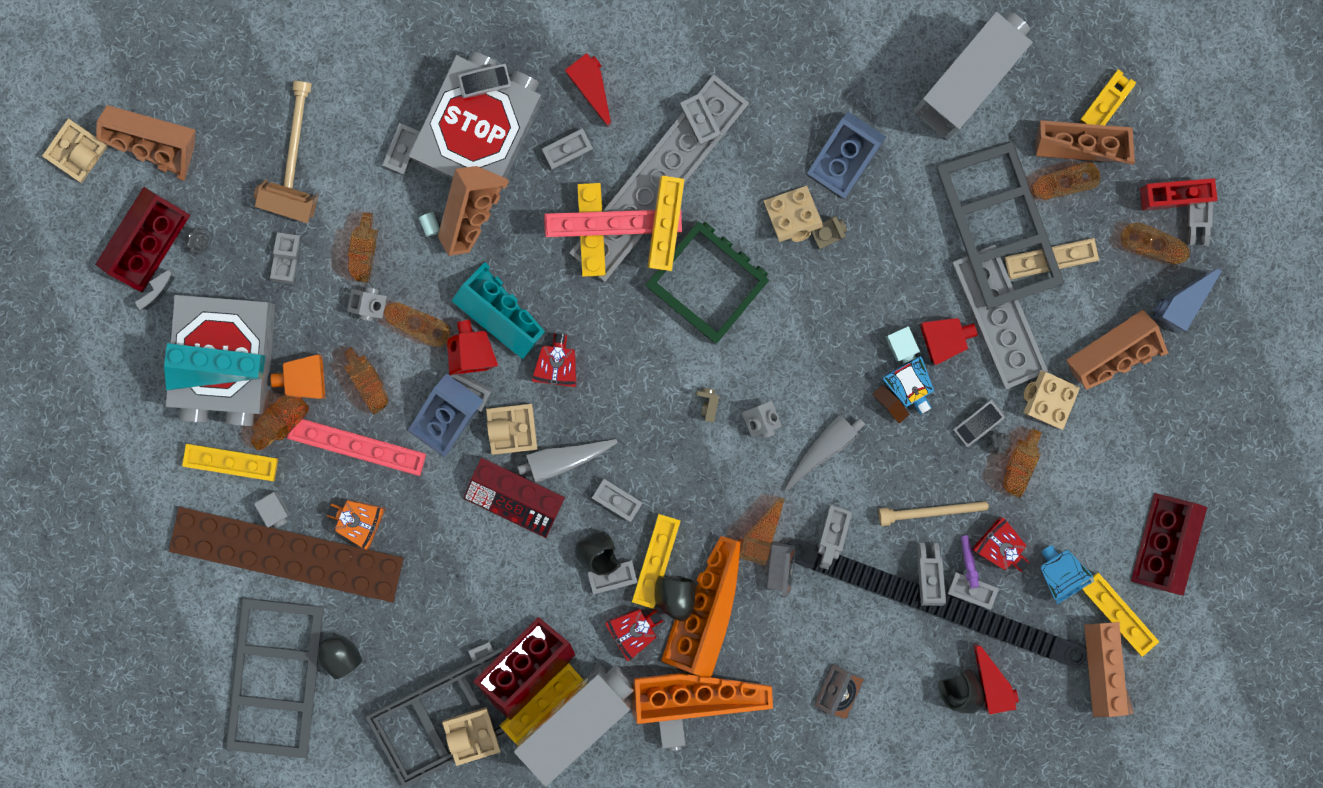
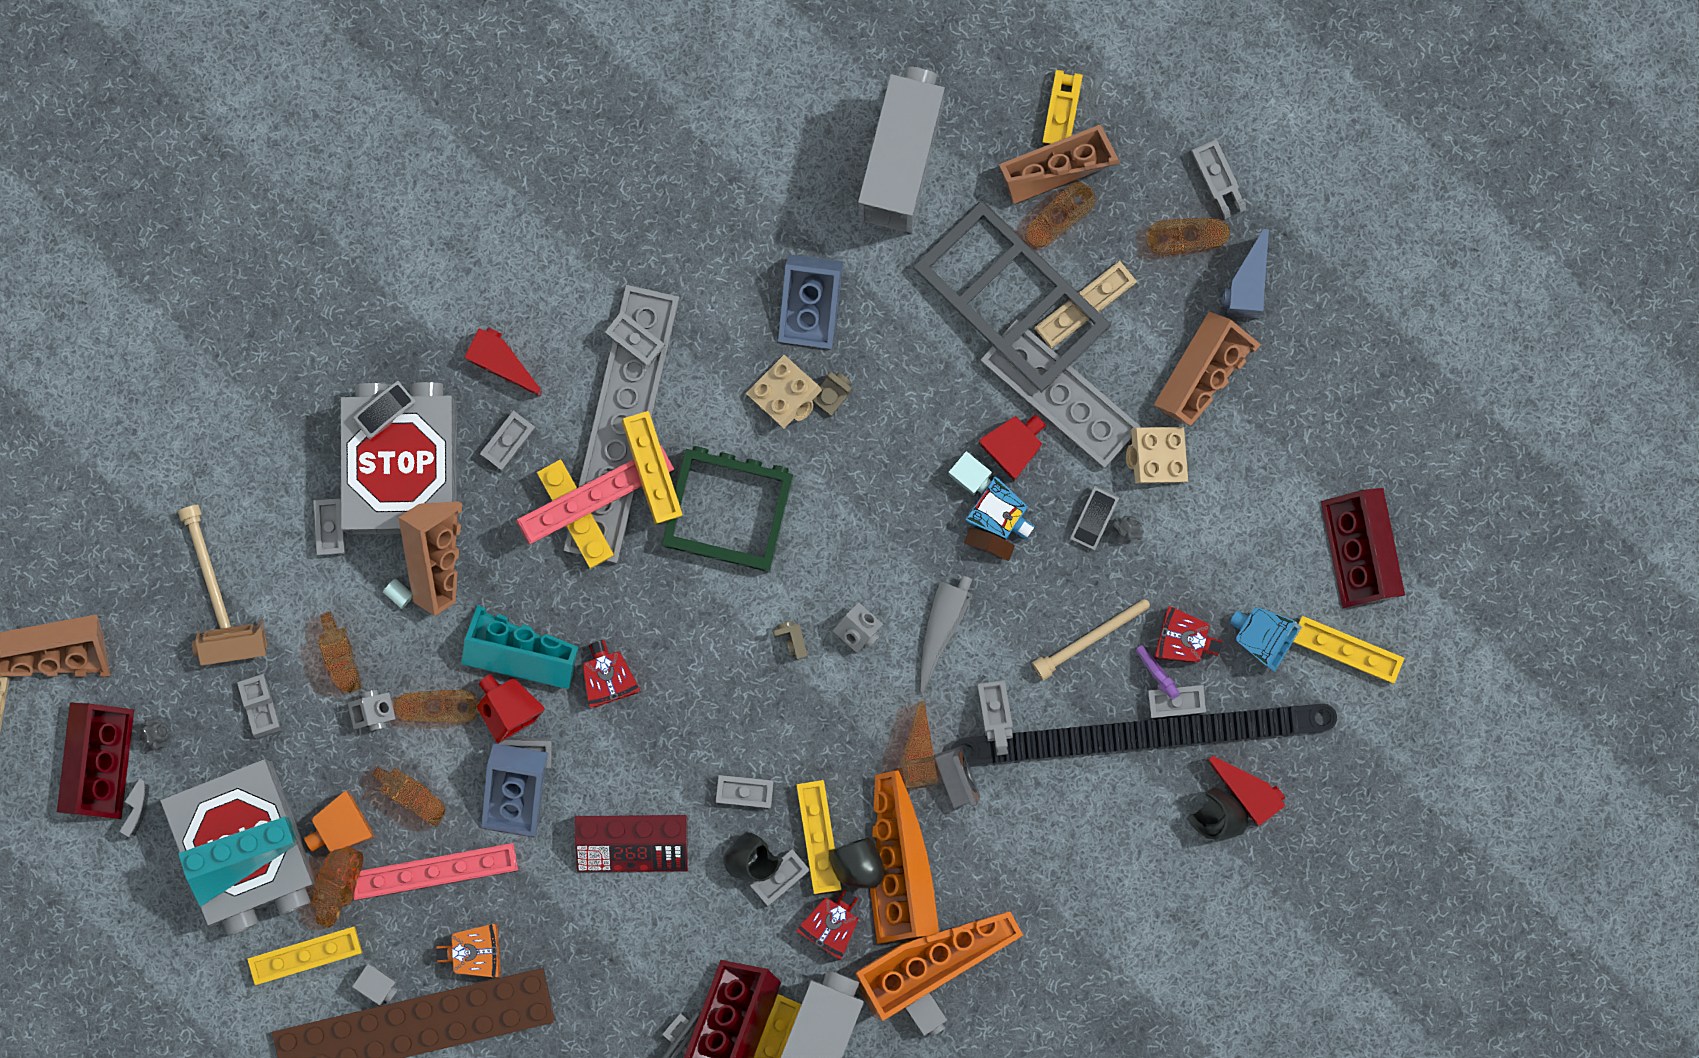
camera: 15 degrees left, 5 degrees down
tan plate [486,404,538,455] -> none
light grey piece [517,439,618,483] -> none
flat silver panel [814,664,864,720] -> none
light grey hinge [917,543,946,606] -> none
clear orange piece [1003,428,1042,498] -> none
nougat wedge [1084,622,1134,717] -> none
red slope [1140,178,1218,211] -> none

